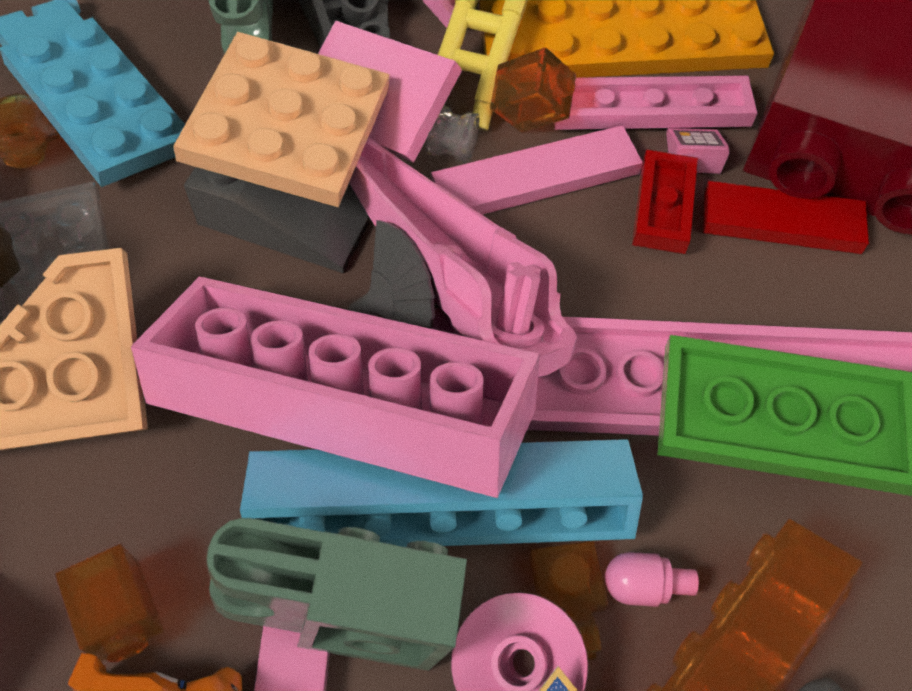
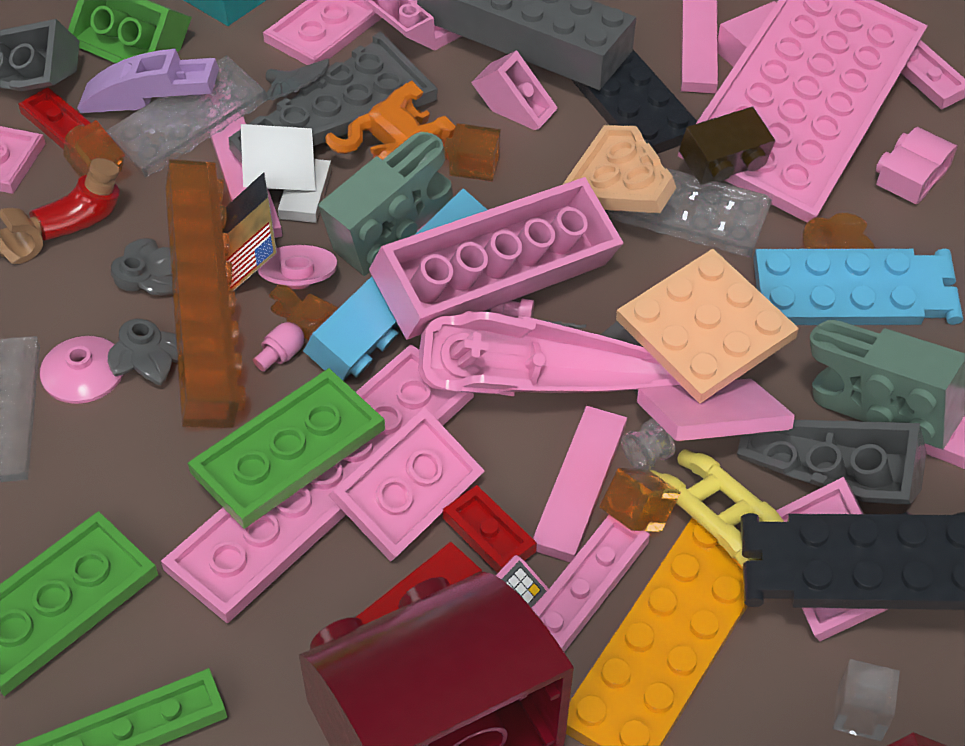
camera: 130 degrees right, 10 degrees down
none -> bright pink plate [329,407,485,562]

